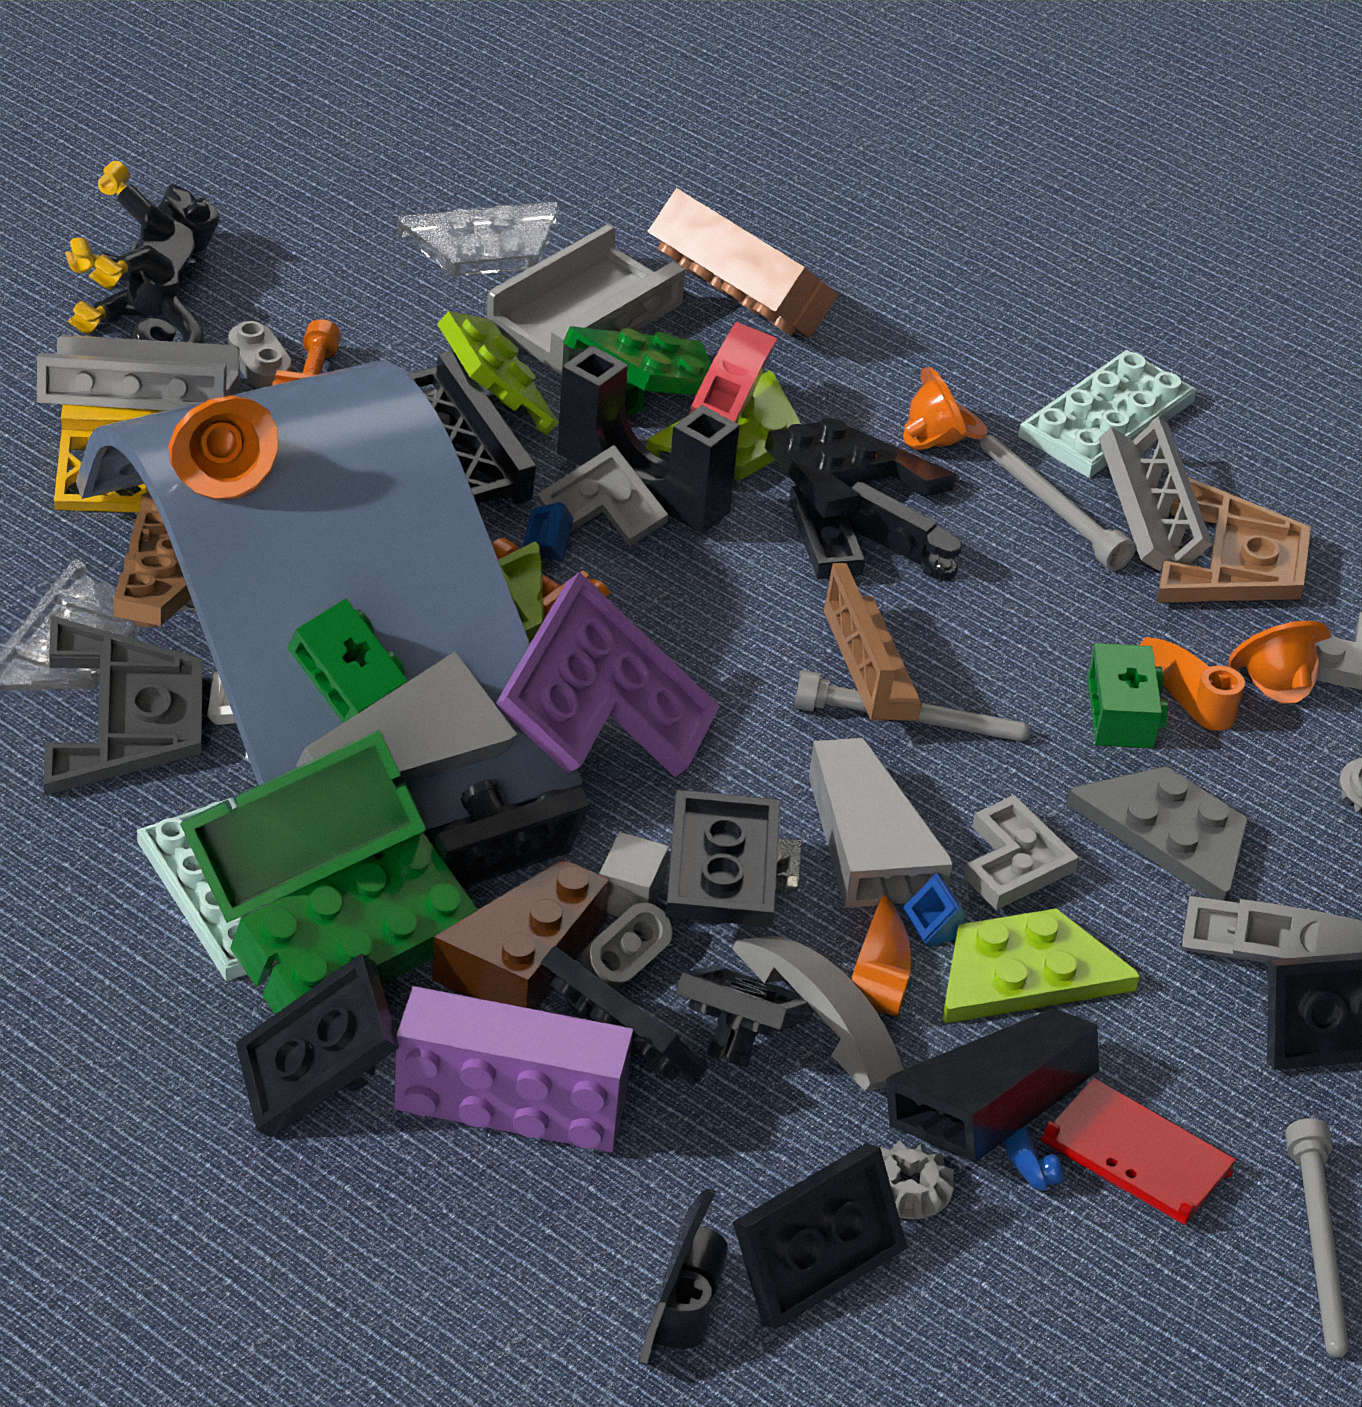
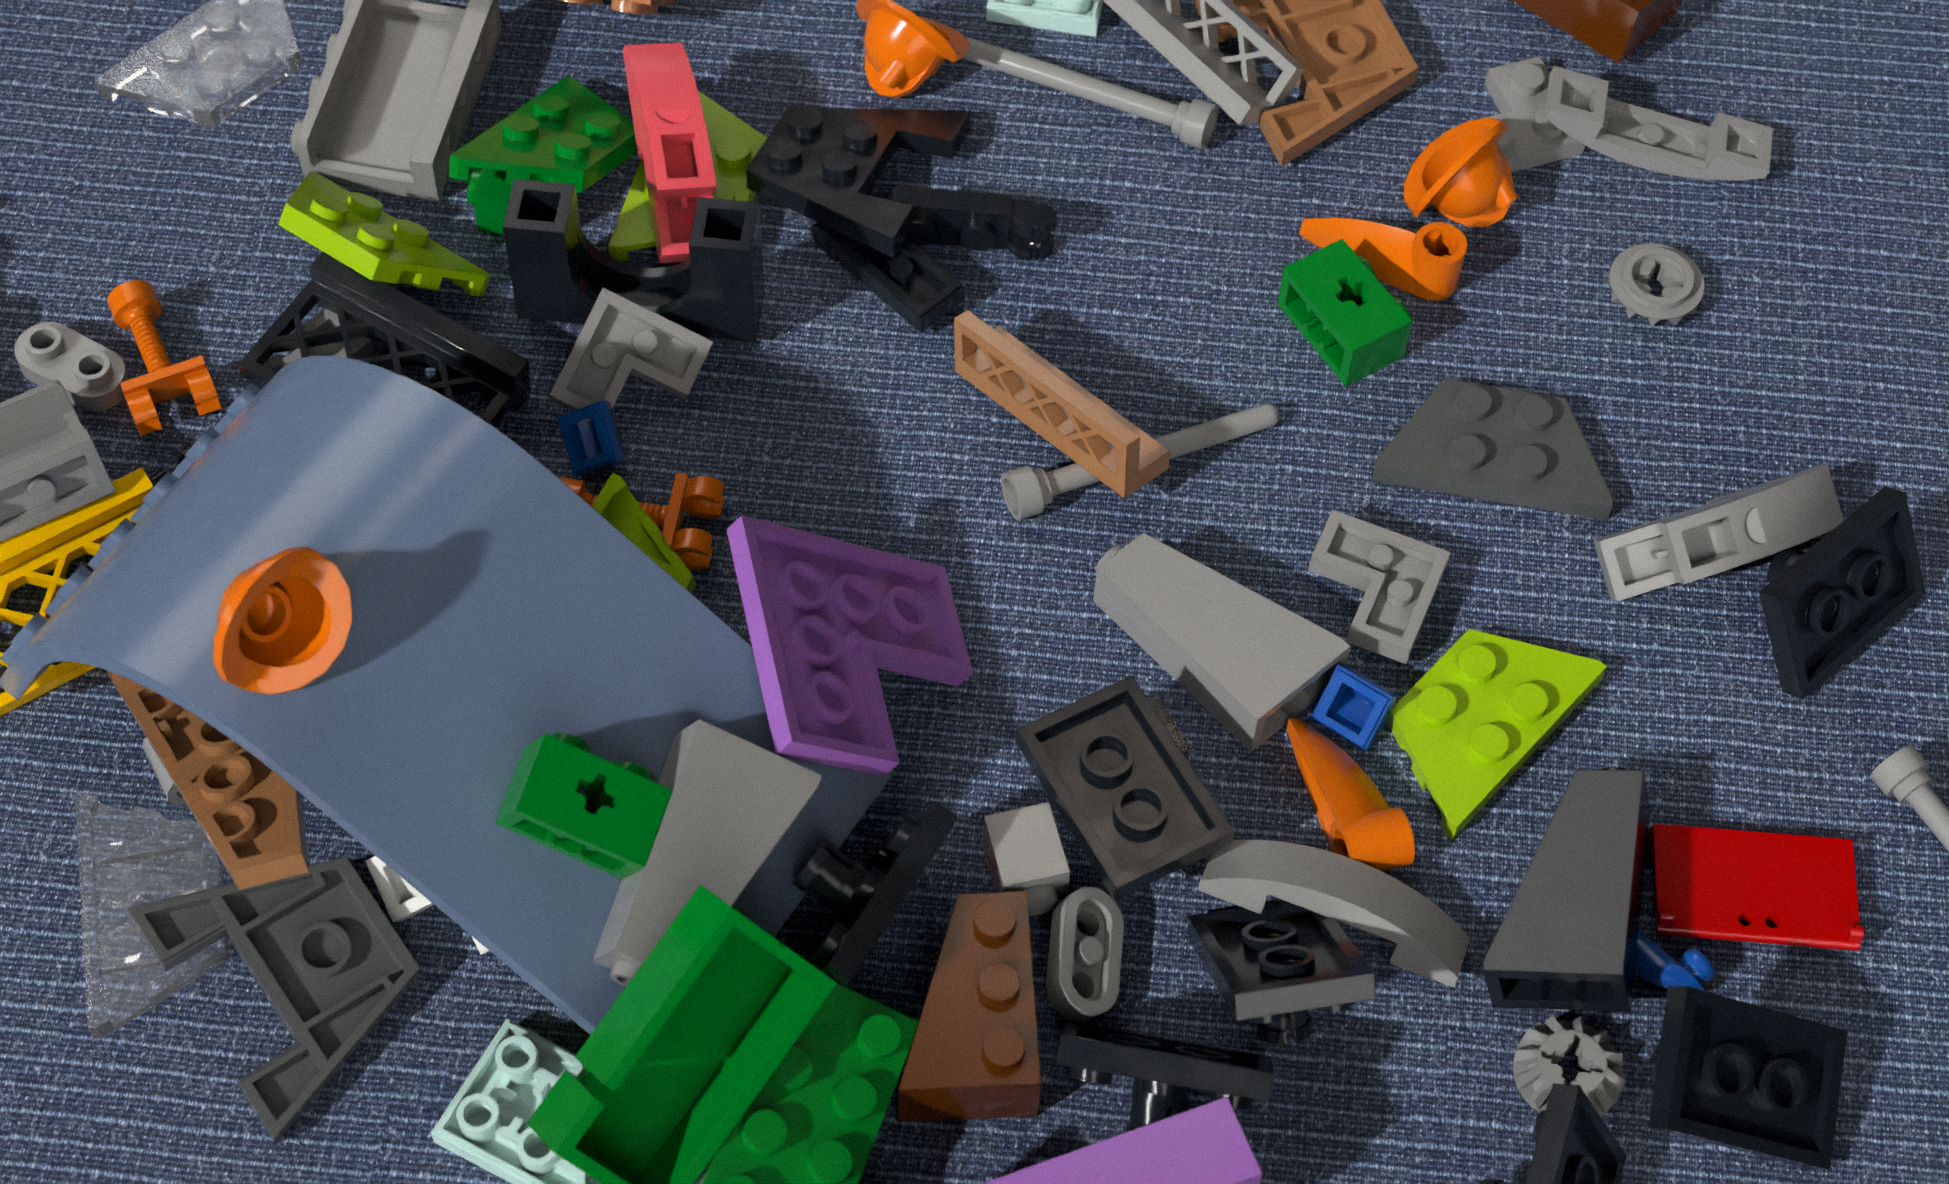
camera: 30 degrees left, 15 degrees up
none -> black plate [1648,986,1848,1170]

